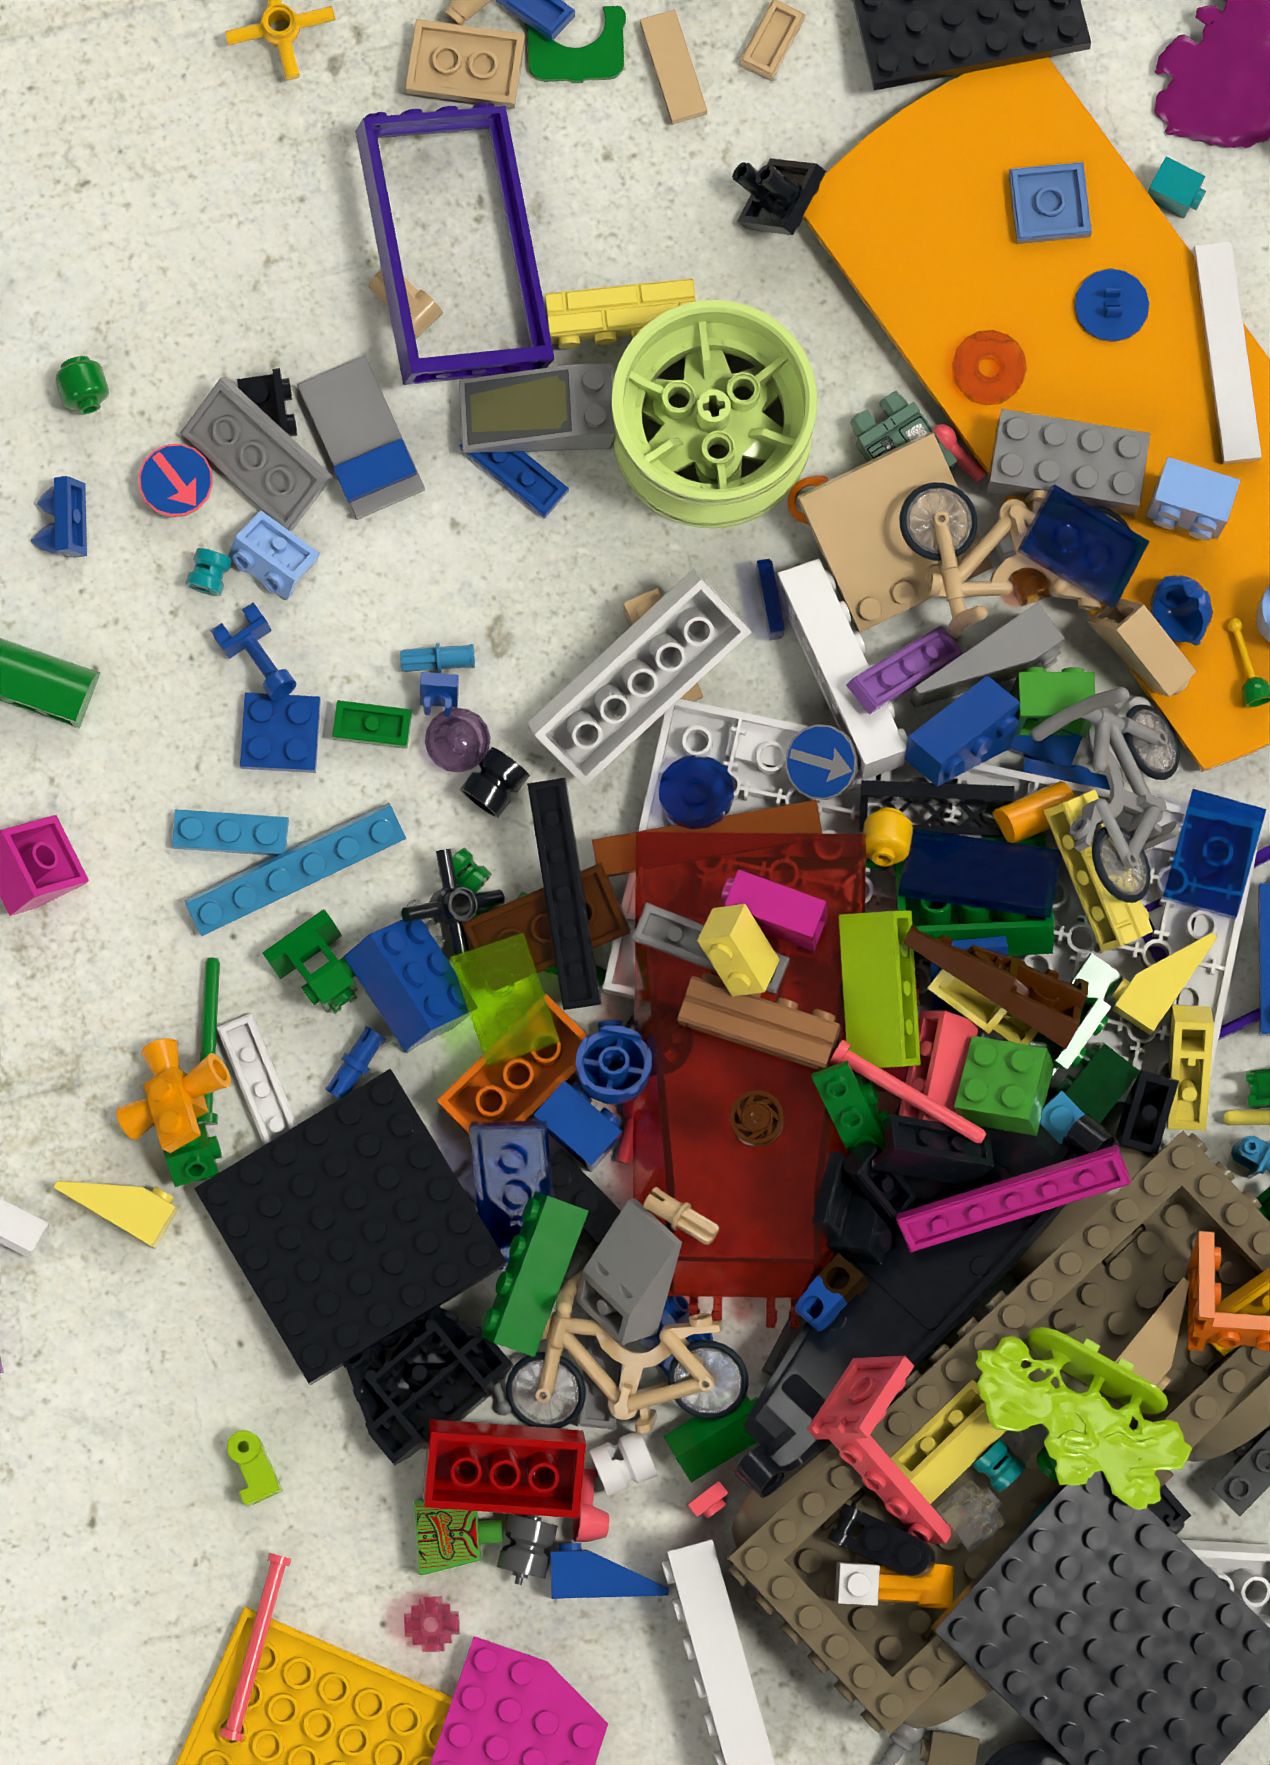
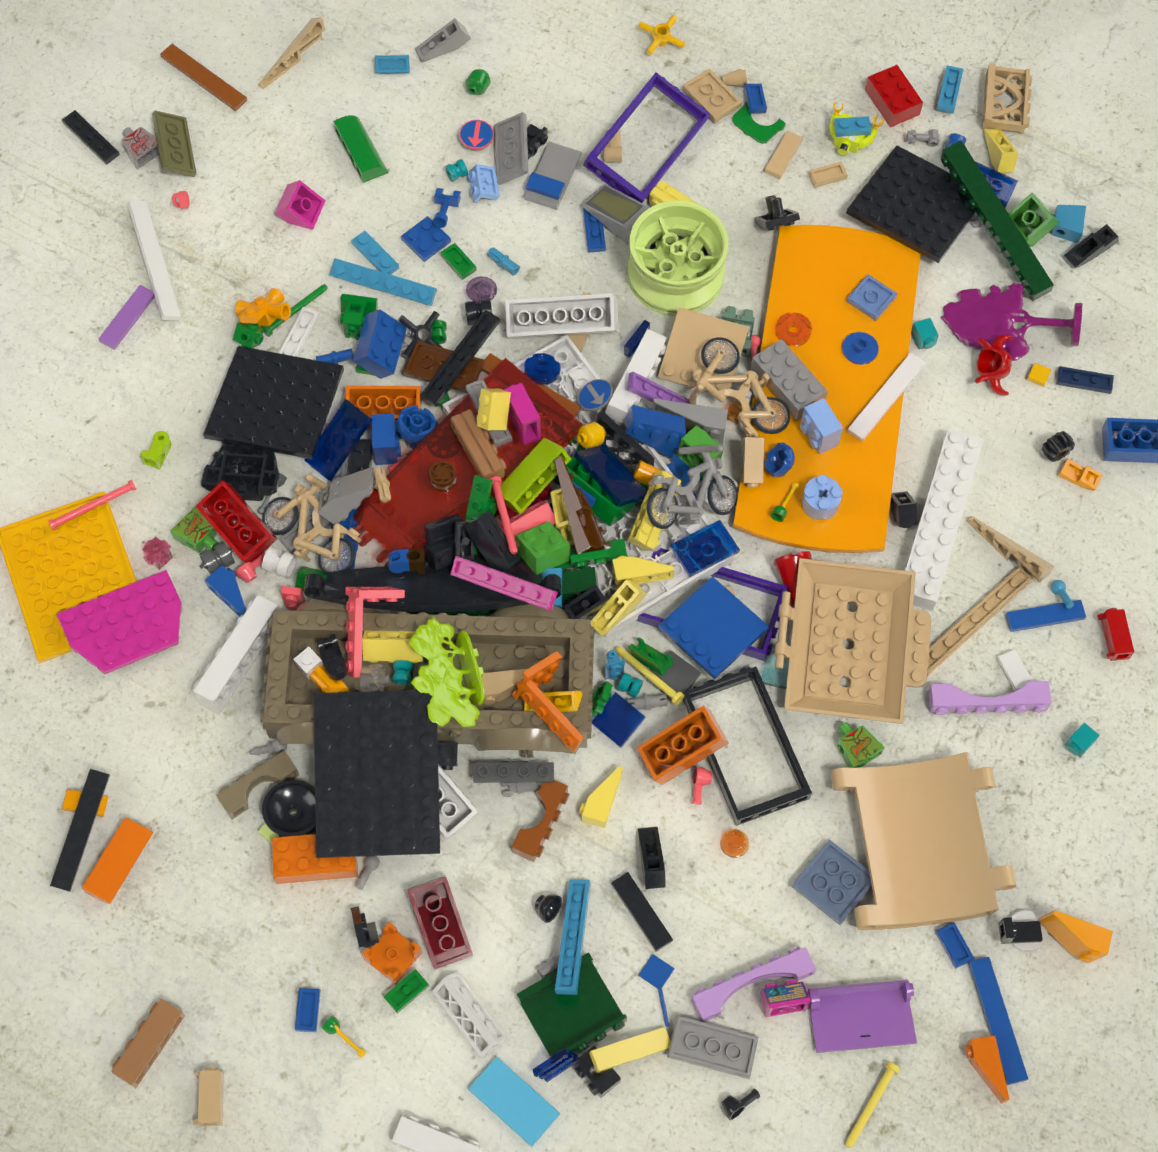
camera: 45 degrees right, 15 degrees down
blue tile [31,476,87,558] -> none
light yellow slope [53,1181,179,1248] -> none
blue tile [420,672,459,717] -> none
clear neon green tile [451,933,560,1067] -> none
green brick [481,1191,588,1357] -> none
clear blue tile [1017,485,1150,608] -> none

